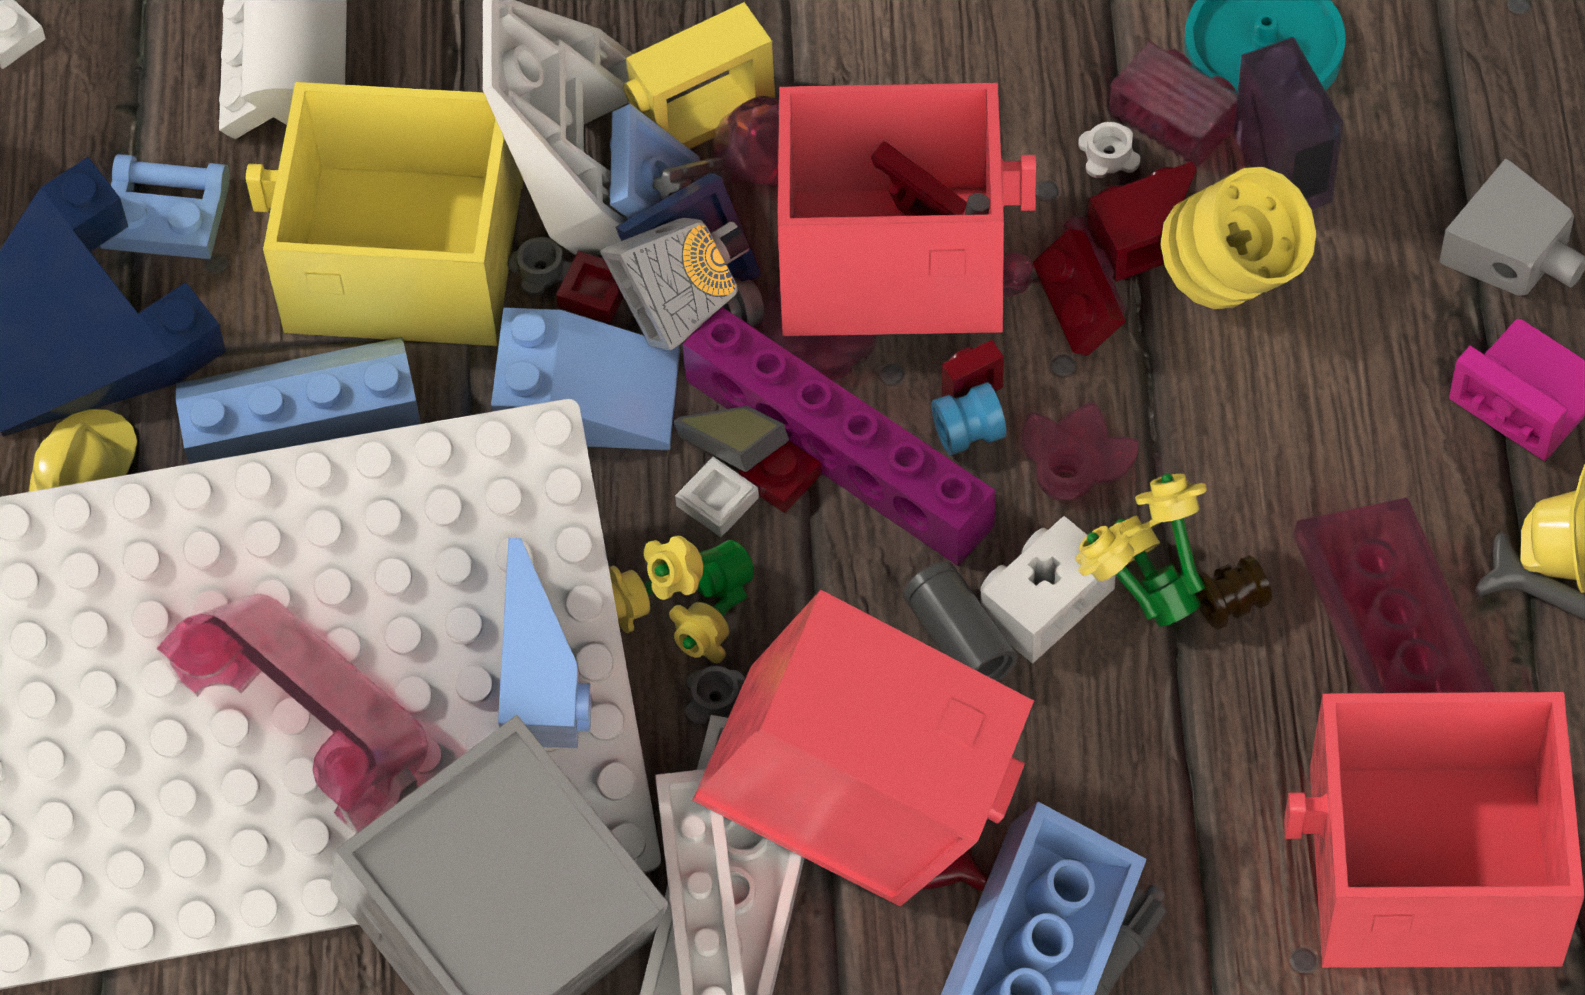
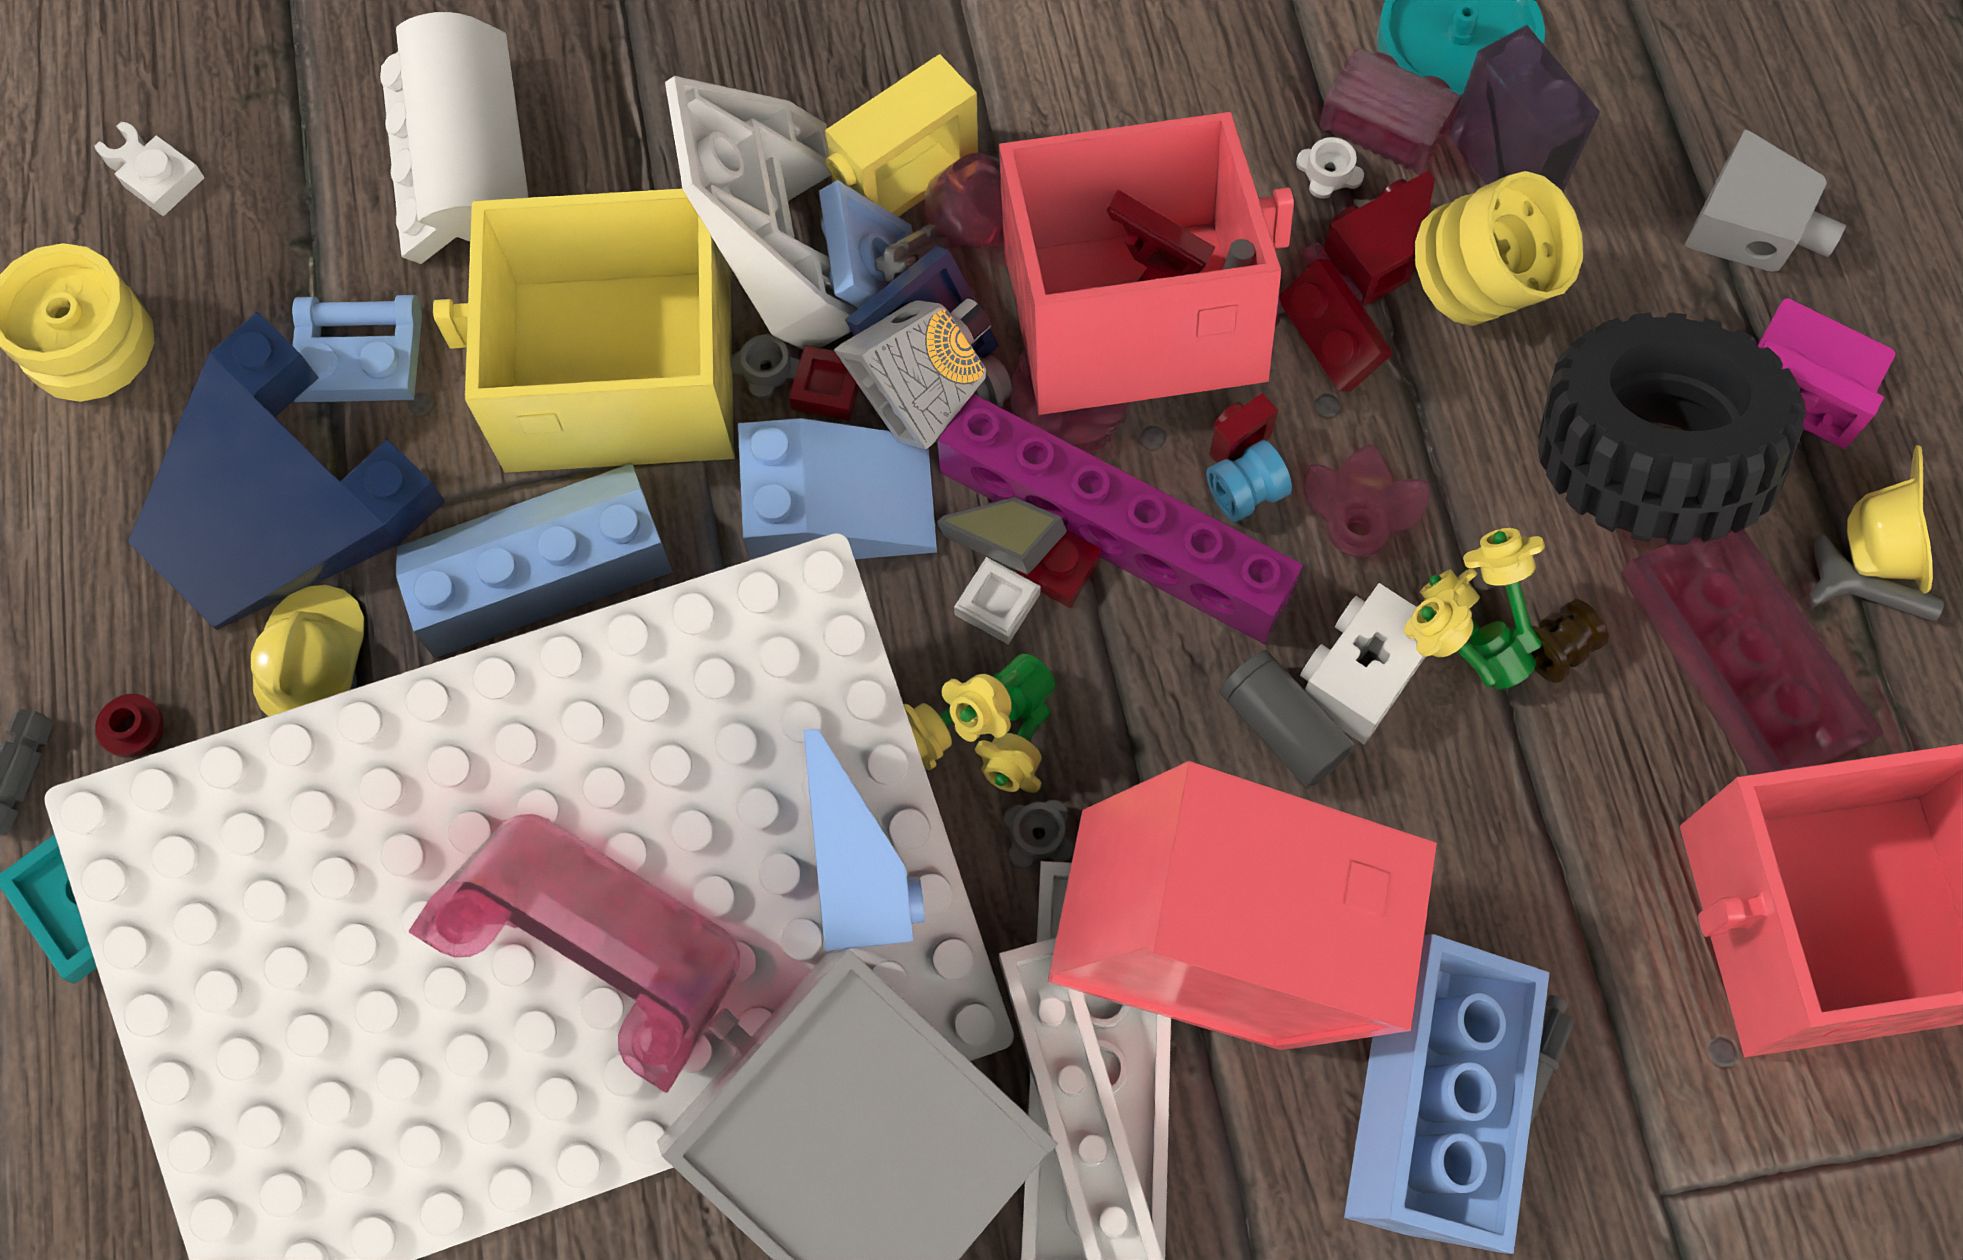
camera: 10 degrees left, 10 degrees up
none -> black tyre [1538,312,1806,545]

